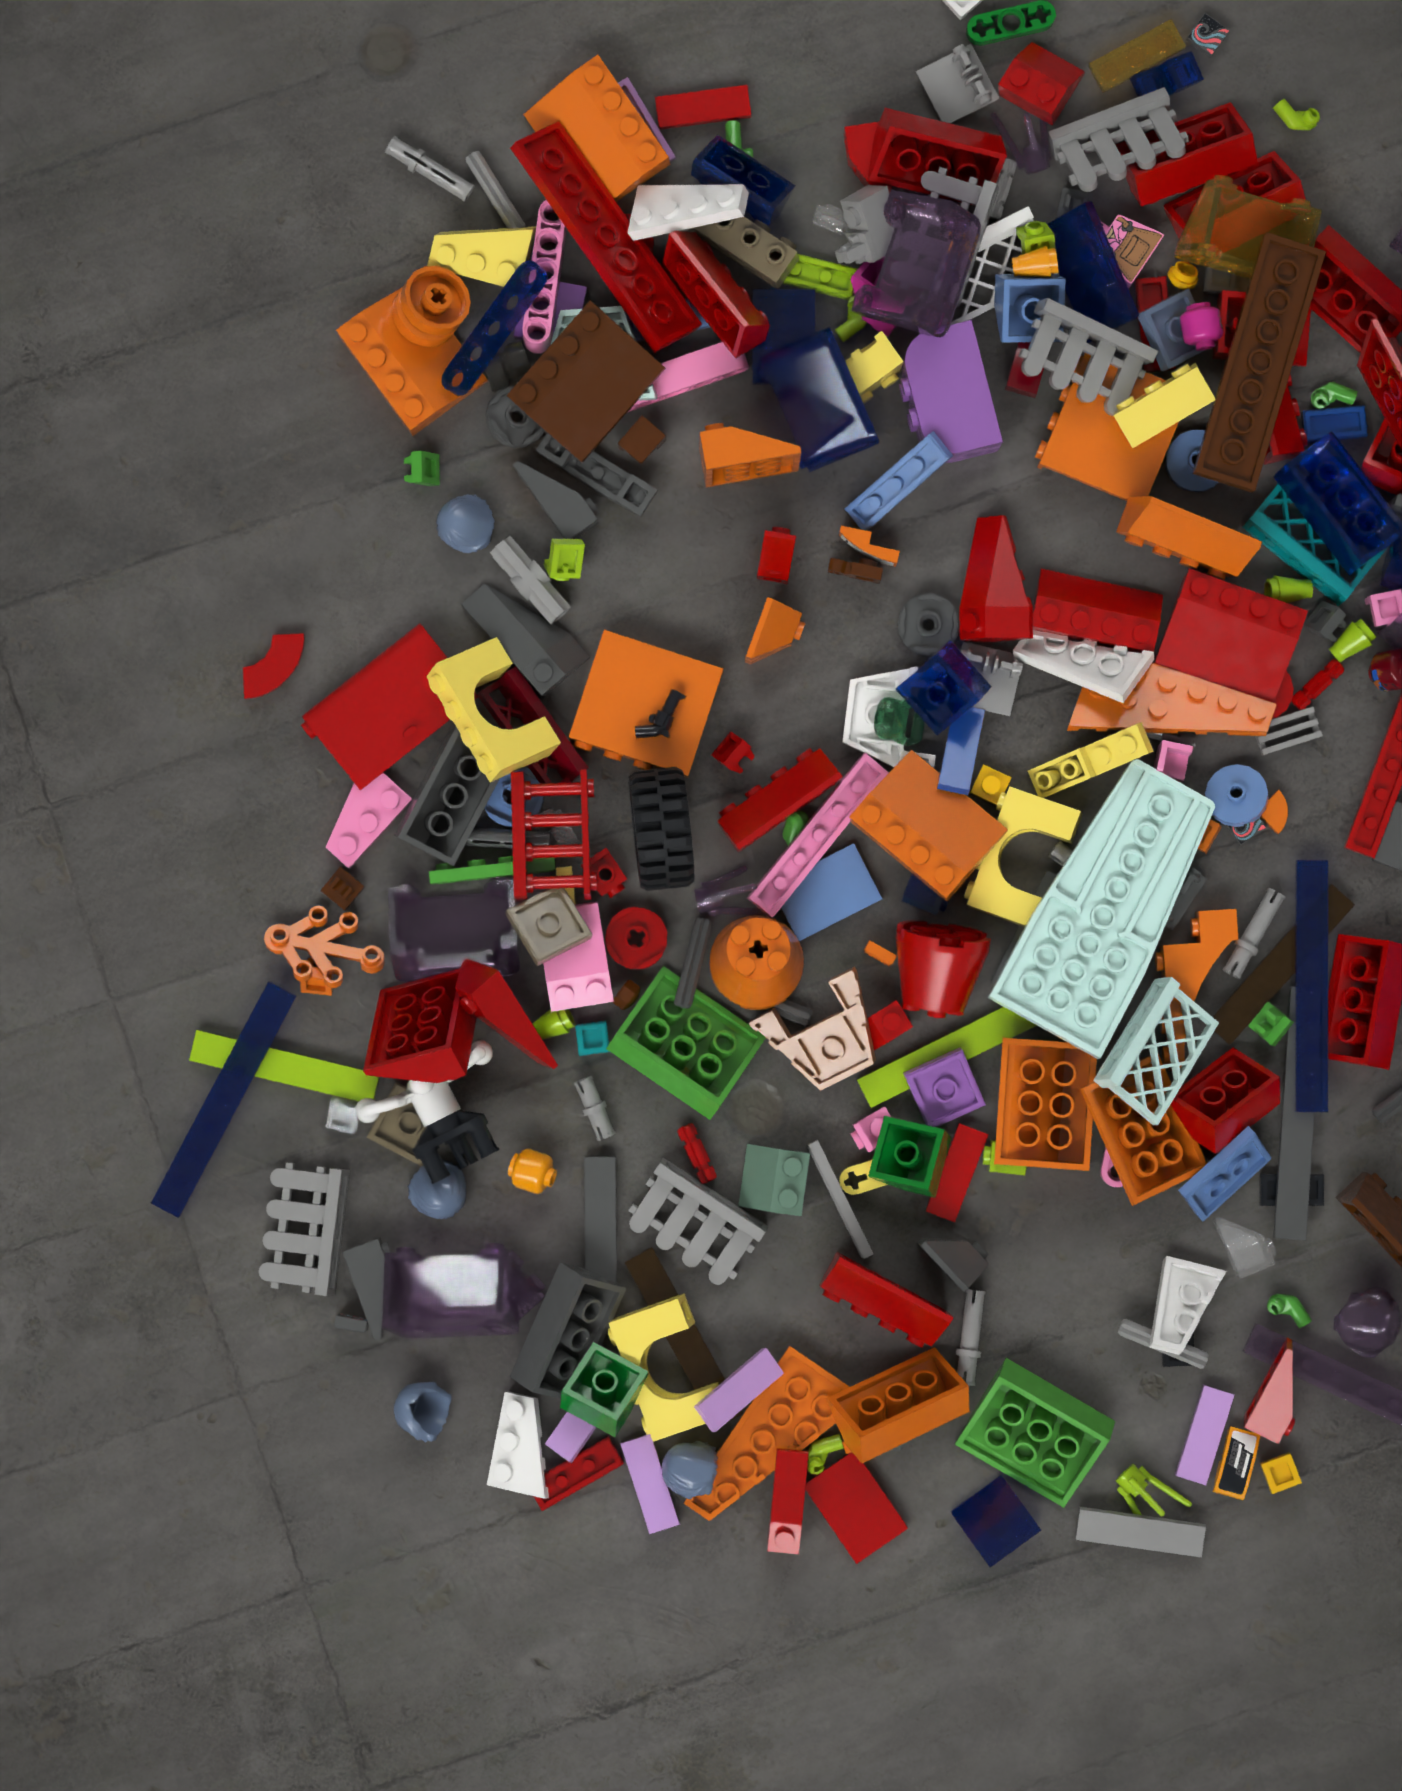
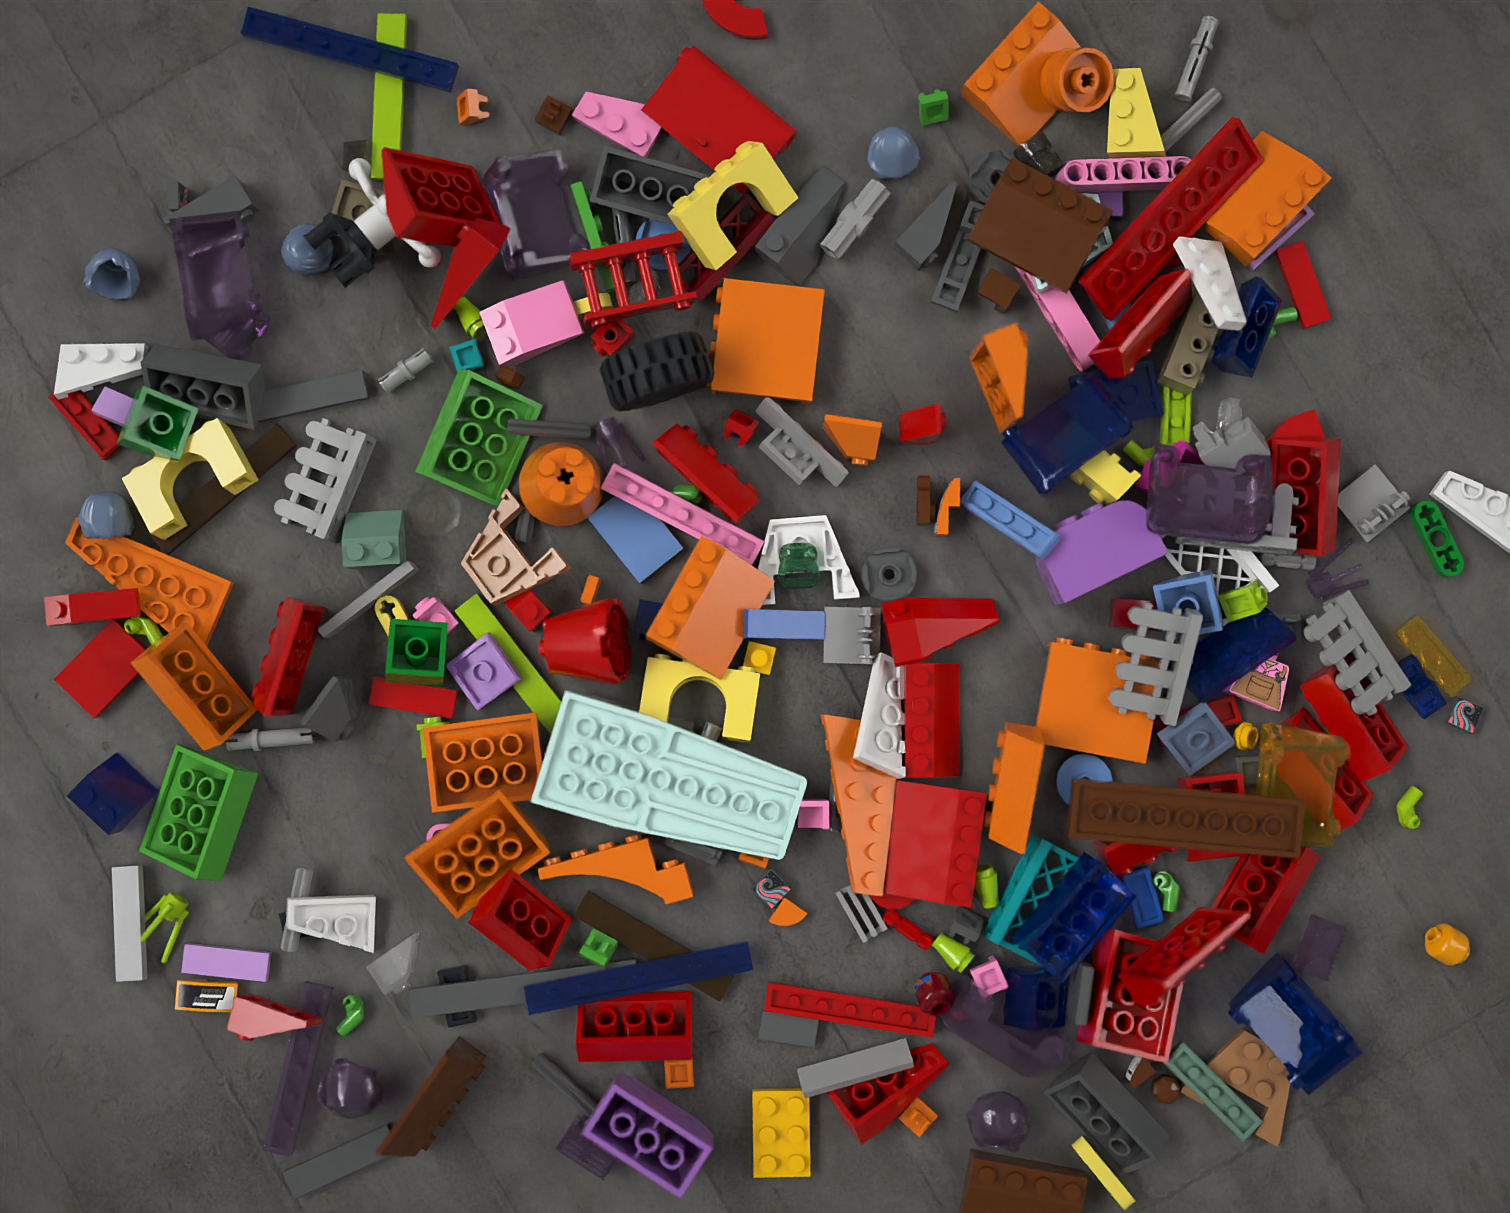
camera: 80 degrees right, 0 degrees up
light grey fence [259,1162,350,1296] -> none
orange plant [264,906,385,988] -> none
clear blue beam [442,261,547,396] -> none
dark tan tile [505,888,593,966] -> none
light orange head [508,1148,557,1194] -> none
lime bracket [544,539,585,581] -> none
red plate [605,907,667,969] -> none
lavender tile [621,1434,680,1534] -> none
black piece [635,689,686,738] -> none
red axle [677,1123,717,1184] -> none
lavender tile [694,1348,784,1432] -> none
clear blue slope [896,640,992,736] -> none
red slope [998,42,1085,126] -> none
light orange cone [1011,246,1059,277] -> none
light yellow slope [1028,722,1154,798] -> none
light aqua fence [1093,977,1219,1125] -> none
light yellow wedge [1113,362,1216,448] -> none
medium blue tile [1178,1126,1272,1222] -> none
dark pink head [1180,302,1223,351] -> none
medium blue plate [1205,764,1269,827] -> none
light grey pin [1222,888,1286,979] -> none
yellow plate [1260,1452,1302,1494] -> none
none -> light grey bracket [756,396,849,487]

